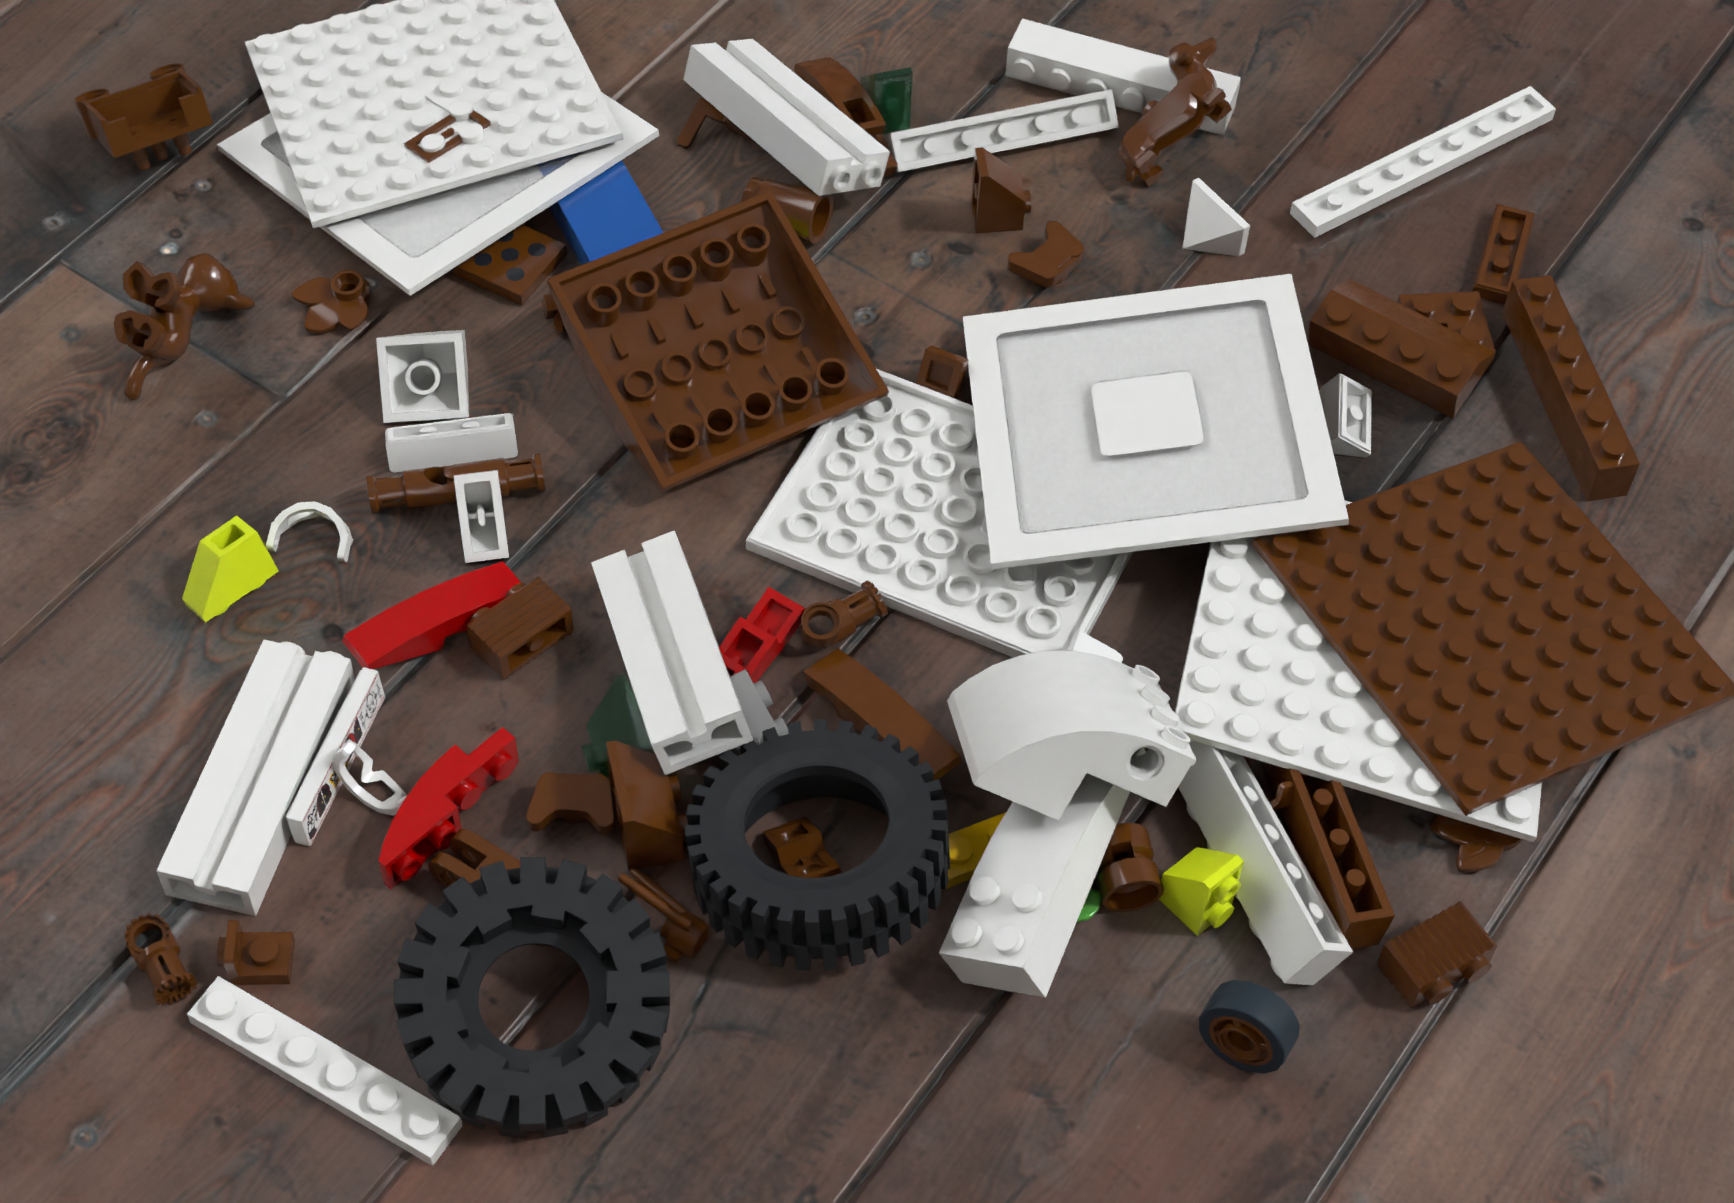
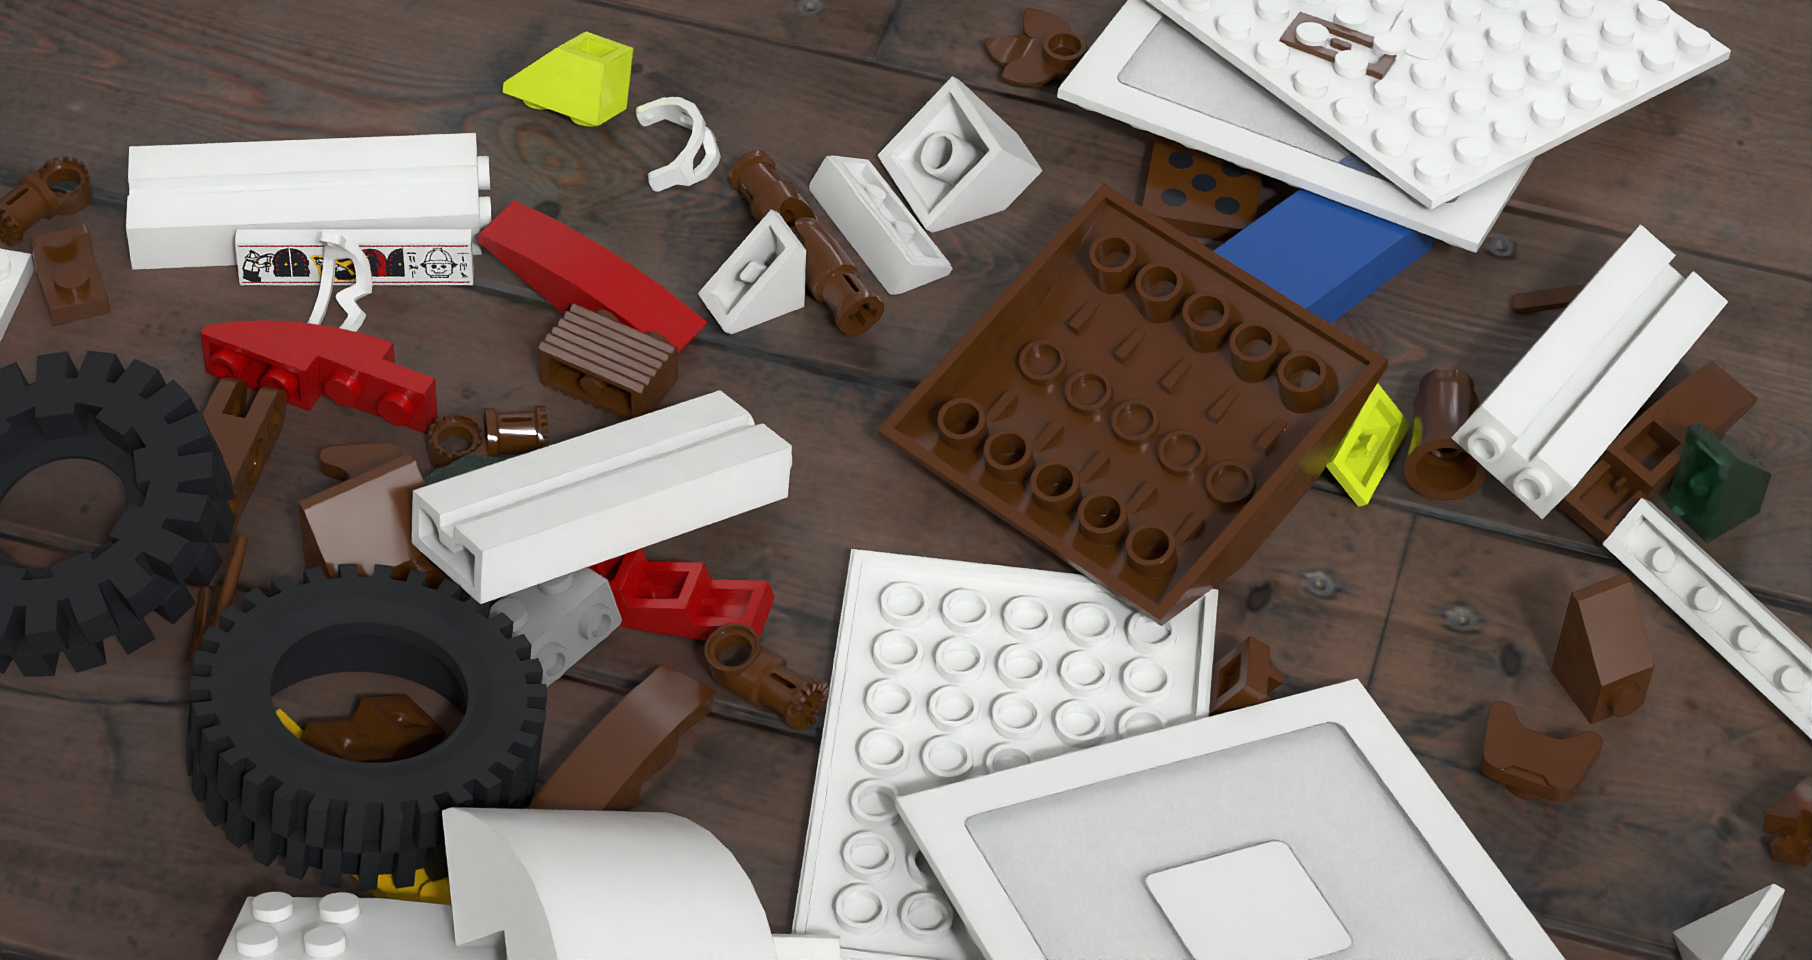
camera: 70 degrees right, 5 degrees down
none -> reddish brown connector [428,405,549,476]

